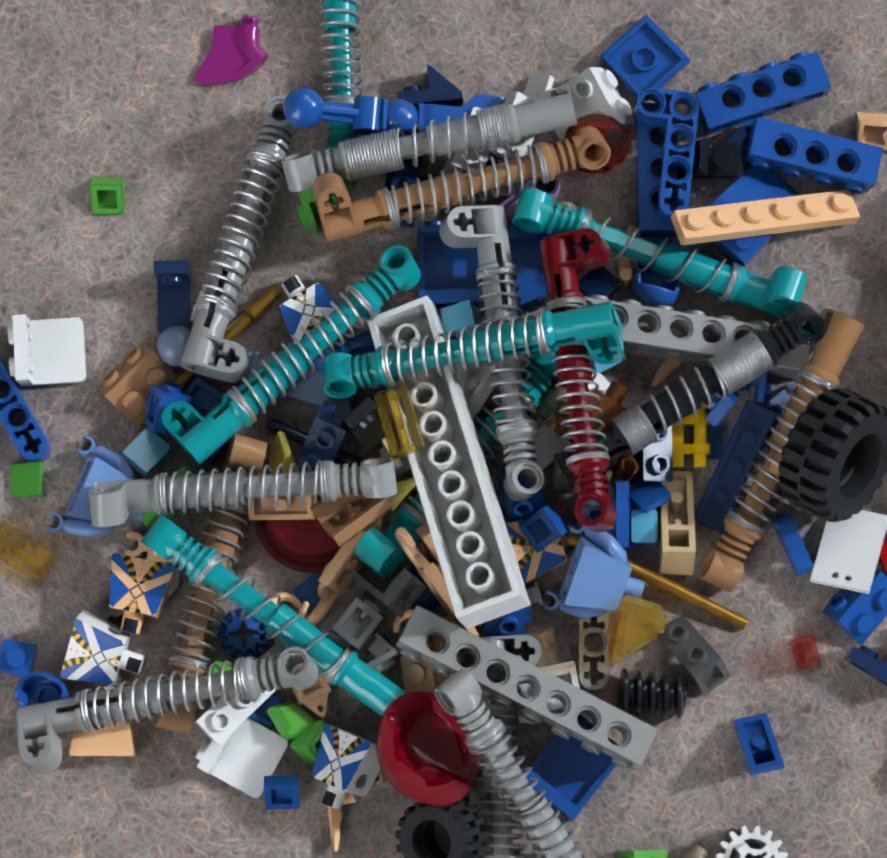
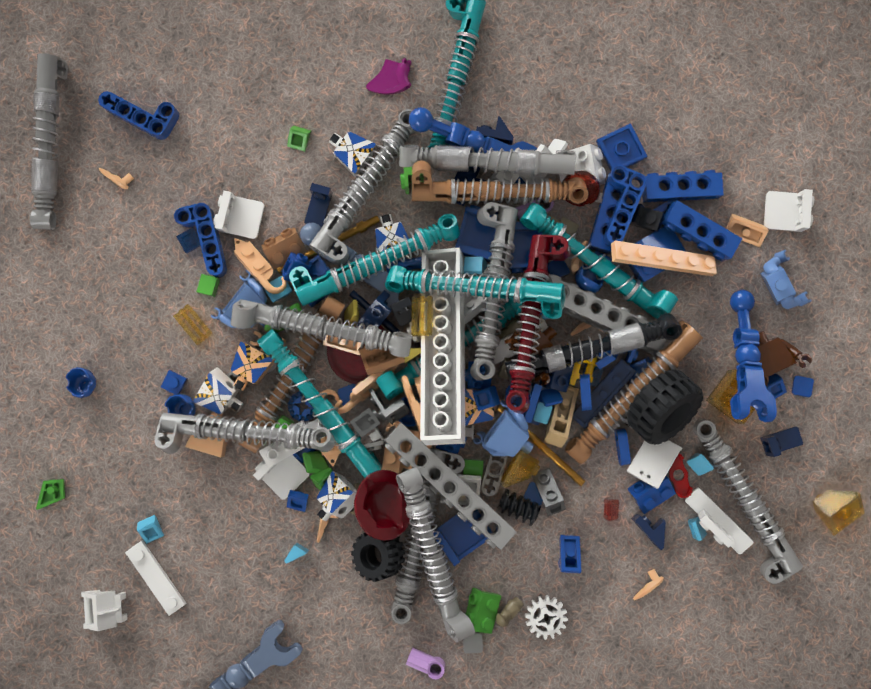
camera: 15 degrees right, 5 degrees up
none -> light nougat plate [234,238,287,294]
none -> torso [329,132,377,178]
none -> bright green slope [463,459,484,479]
none -> blue piece [524,482,543,506]
none -> blue beam [580,374,592,411]

